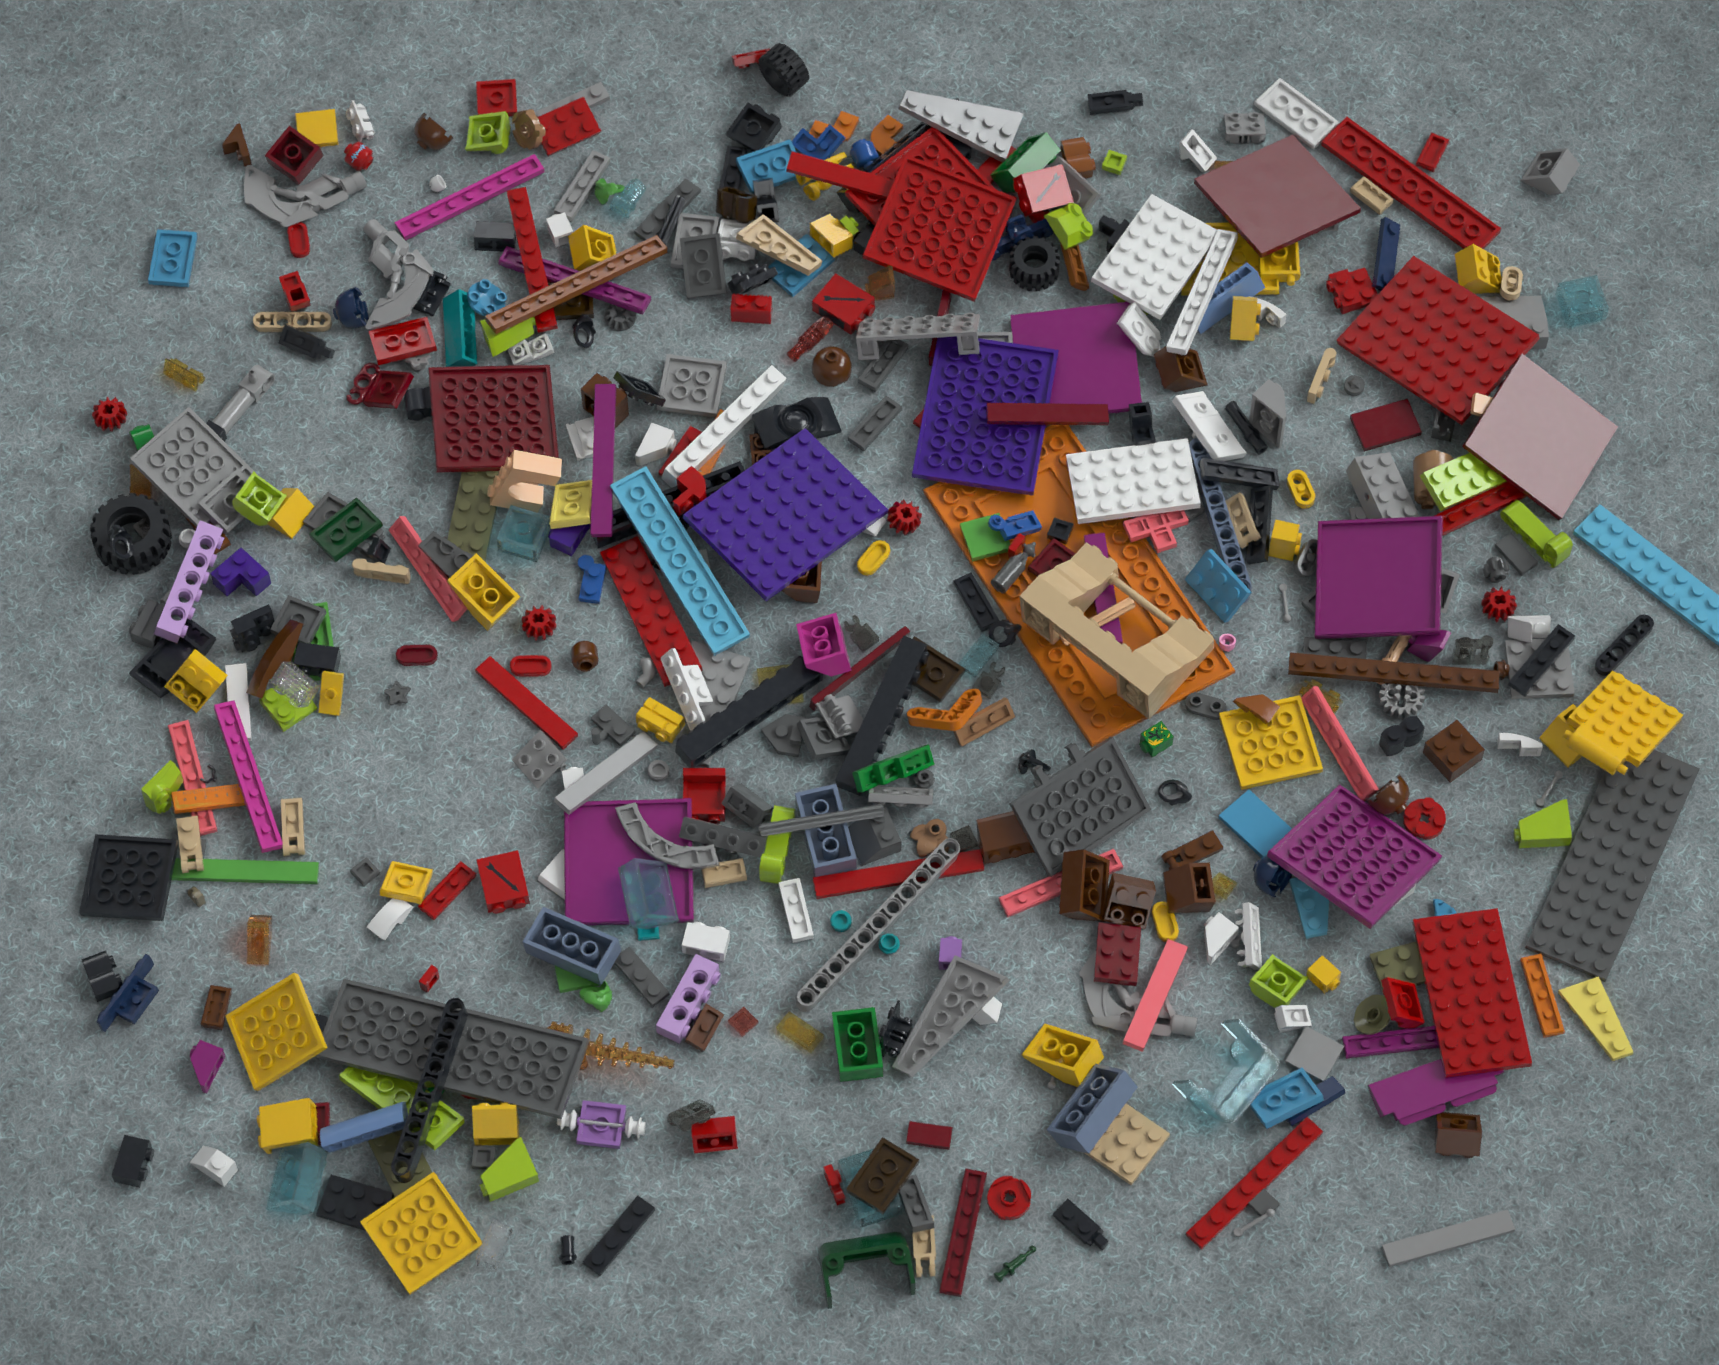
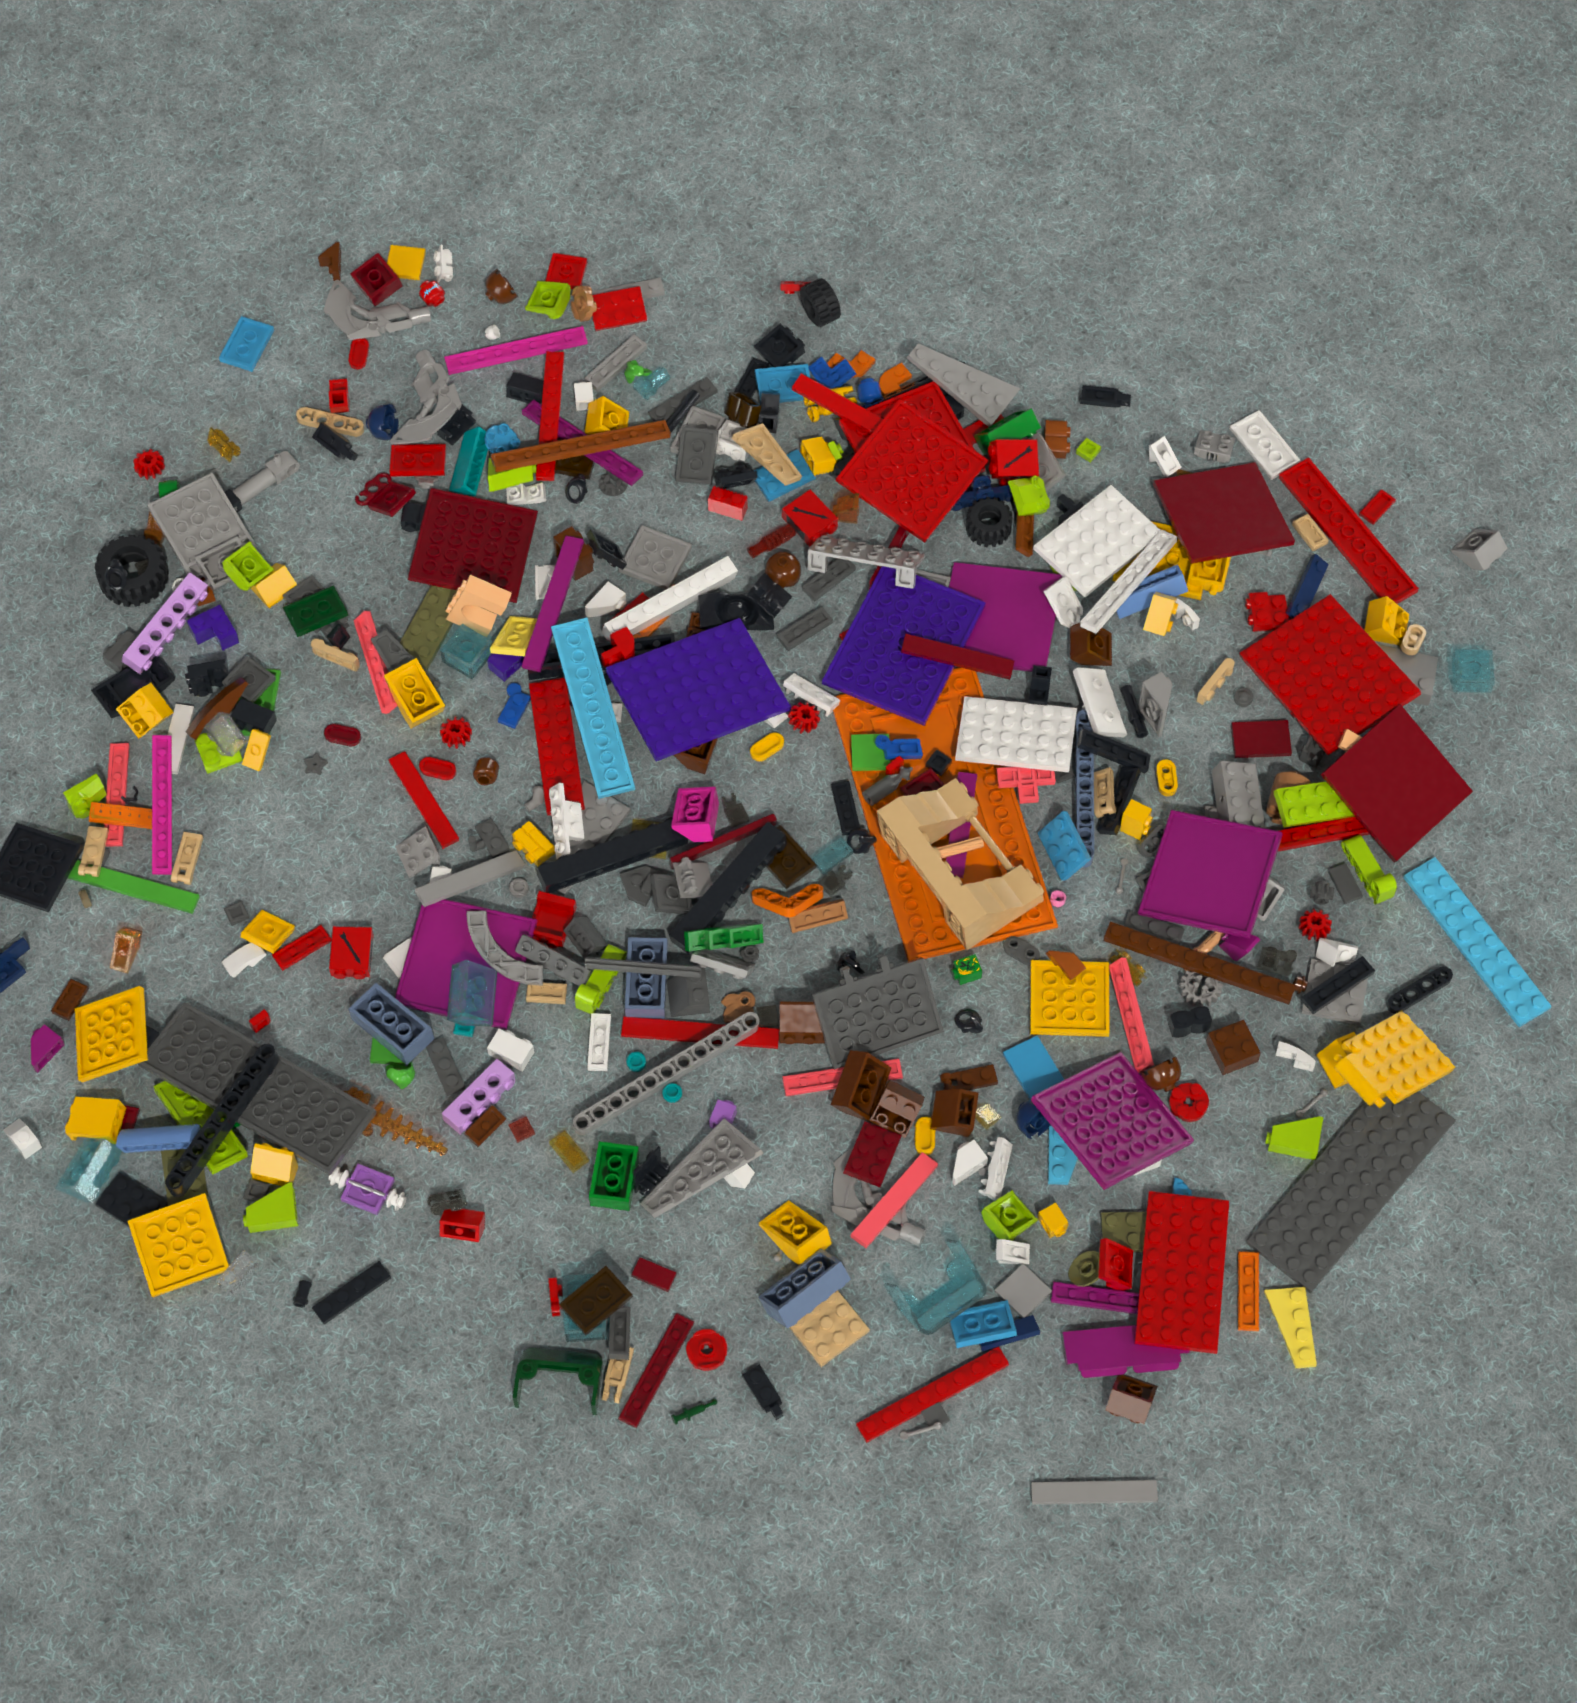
camera: 15 degrees right, 0 degrees up
none -> black hinge [746,572,792,618]
none -> white plate [783,673,840,717]

